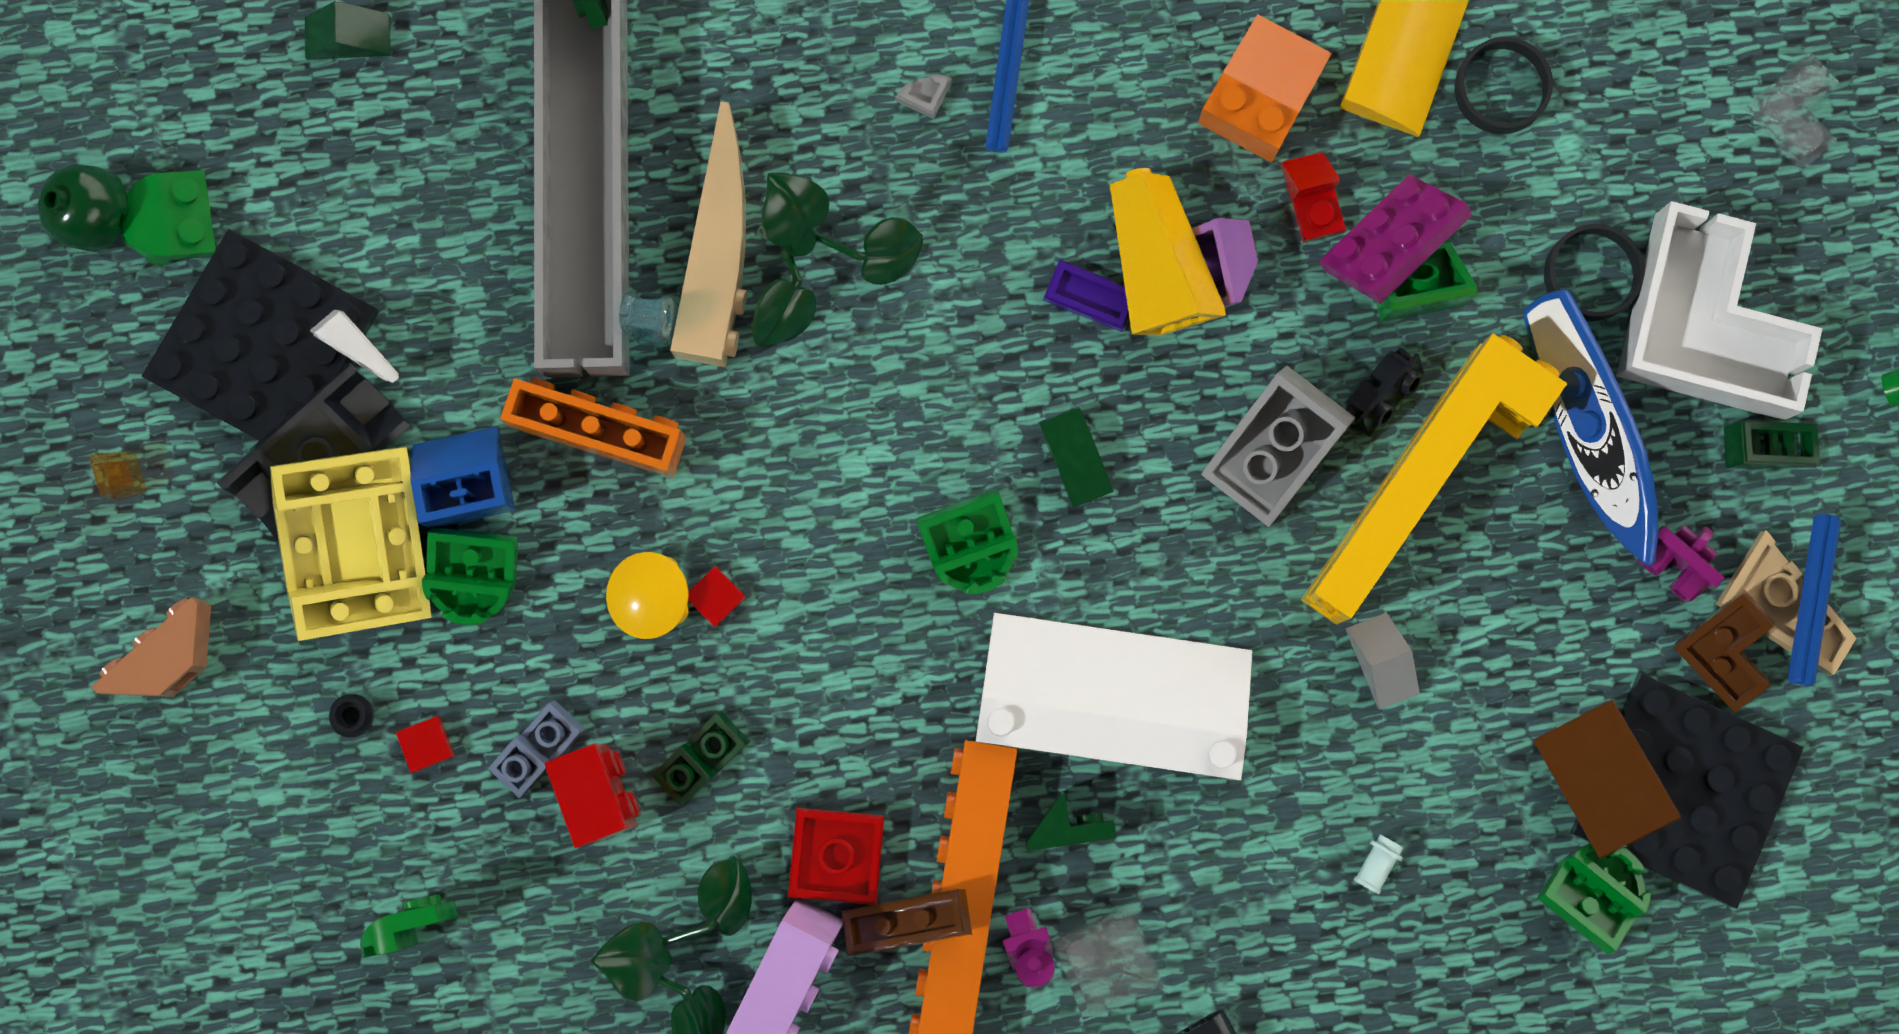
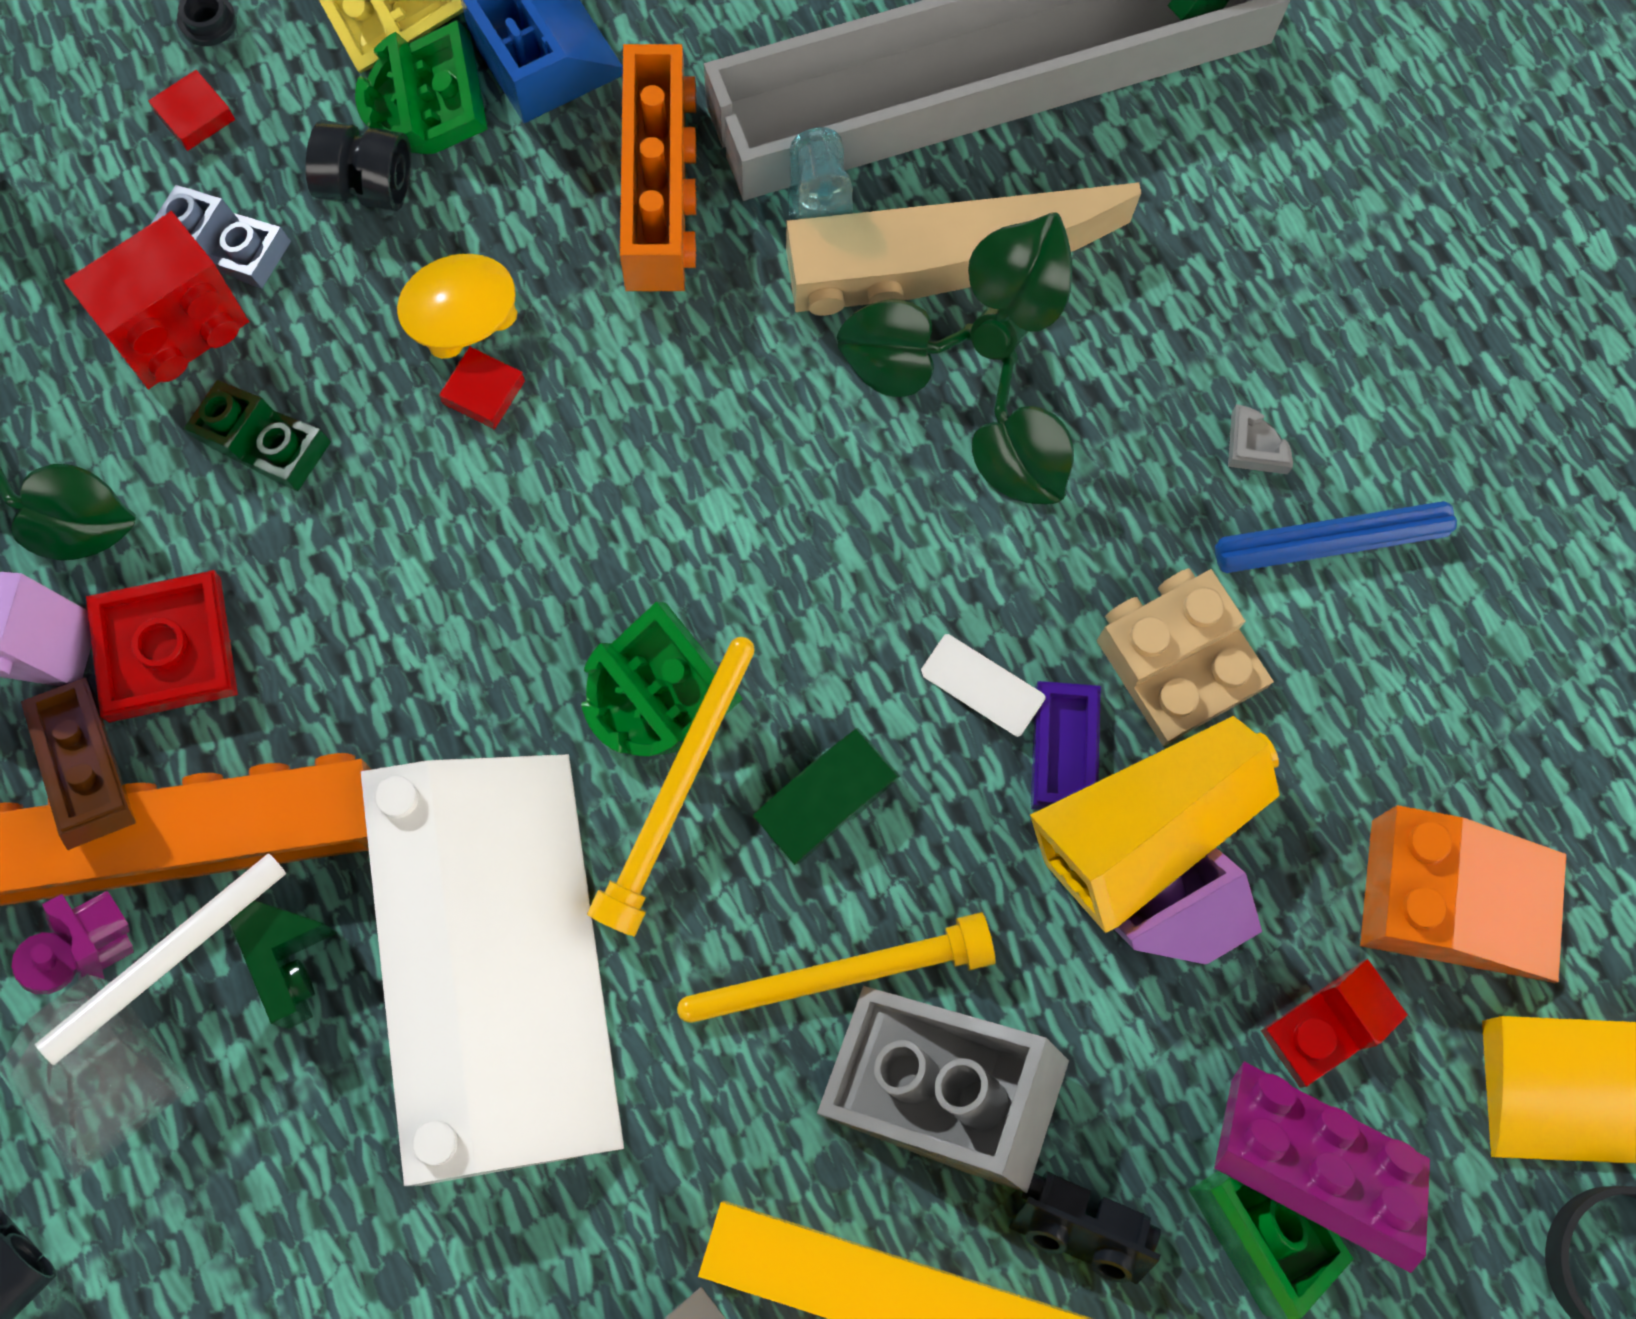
camera: 65 degrees right, 10 degrees down
none -> white bar [34,853,286,1066]
none -> black wheel [306,120,412,211]
none -> yellow piece [587,637,754,937]
none -> yellow piece [677,912,996,1023]
none -> white sticker [921,634,1045,737]
none -> tan plate [1097,568,1274,746]

